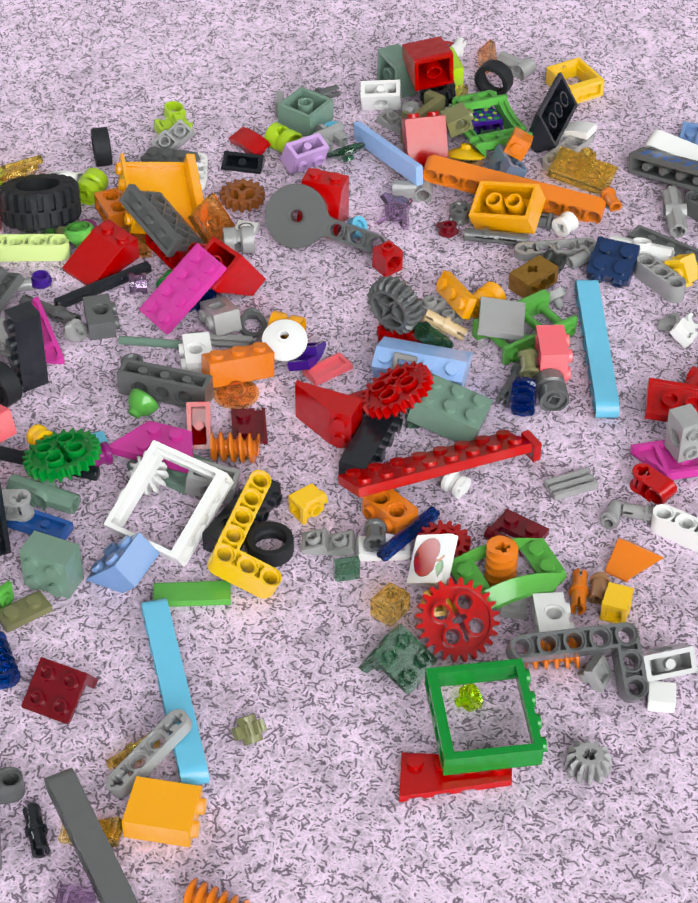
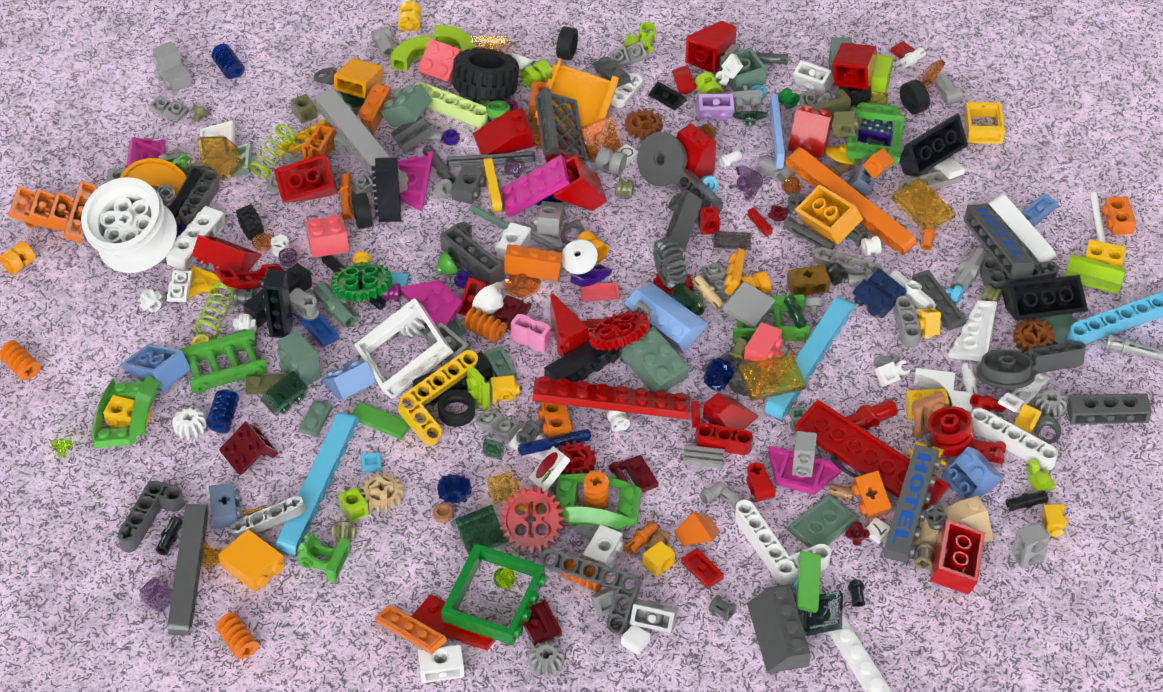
camera: 30 degrees right, 5 degrees up
none -> sand blue brick [209,483,241,529]
none -> clear green brick [261,371,308,416]
none -> bright green tile [296,531,351,583]
none -> sand green plate [299,400,333,437]
none -> lime brick [338,487,369,522]
none -> medium azure tile [360,452,382,473]
none -> tan gear [360,472,404,512]
none -> orange tile [375,604,447,655]
none -> white brick [418,645,464,683]
none -> nougat tile [433,503,454,523]
none -> clear blue gear [437,473,472,504]
none -> dark purple plate [454,271,472,288]
none -> lime plate [466,366,490,411]
none -> white piece [472,282,504,314]
none -> yellow beam [483,158,502,212]
none -> sand green plate [484,346,517,378]
none -> bright pink brick [511,314,551,352]
none -> dark red plate [523,599,562,646]
none -> olive wheel [617,179,634,198]
none -> dark grey beam [664,190,702,253]
none -> red plate [681,548,724,589]
none -> red slope [685,21,737,74]
none -> red beam [695,423,753,455]
none -> red slope [703,393,758,430]
none -> clear smoke tile [714,231,751,250]
none -> white plate [715,53,743,86]
none -> white pin [719,149,742,168]
none -> clear yellow plate [737,354,807,401]
none -> red axle [747,207,773,236]
none -> green wheel [778,87,800,109]
none -> clear orange tile [782,177,801,195]
none -> clear green pin [784,295,807,329]
none -> sand green bush [790,407,807,432]
none -> medium azure tile [946,285,965,305]

